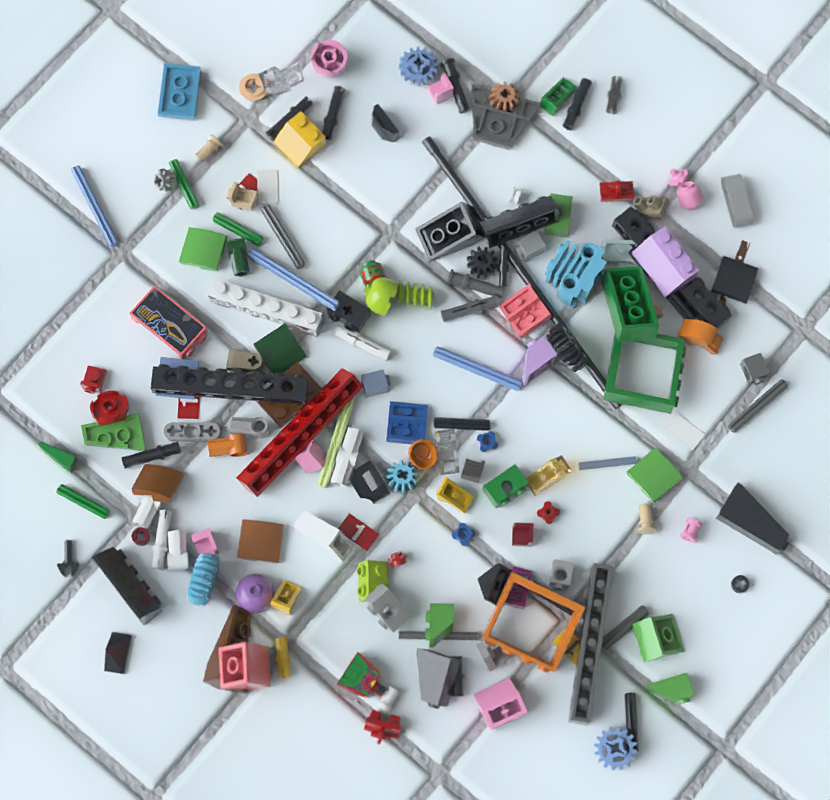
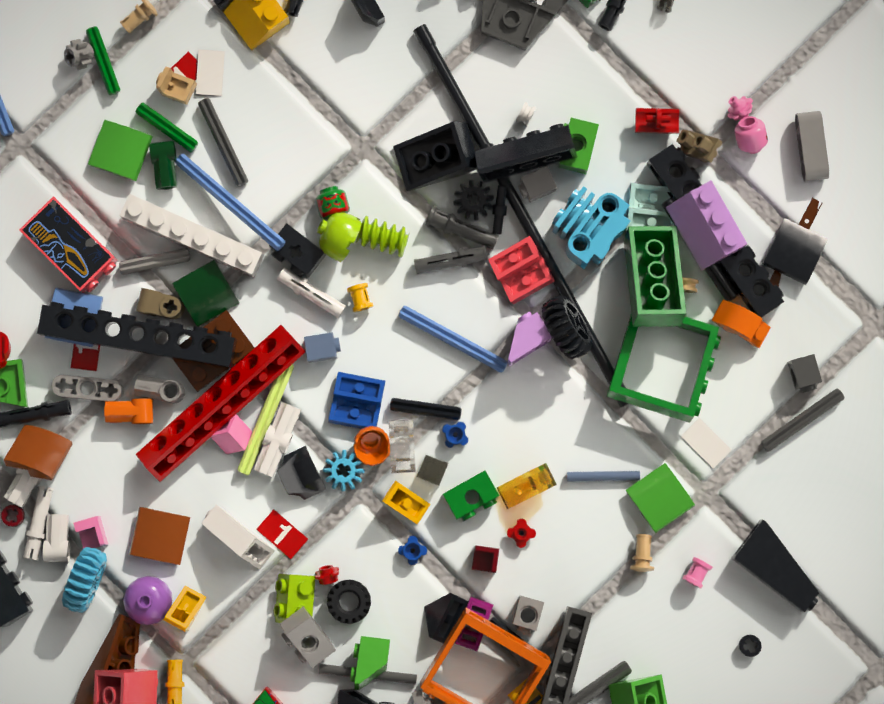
camera: 10 degrees right, 10 degrees up
none -> light grey axle [119,248,190,275]
none -> black tyre [327,579,371,624]
none -> yellow bush [347,283,373,312]

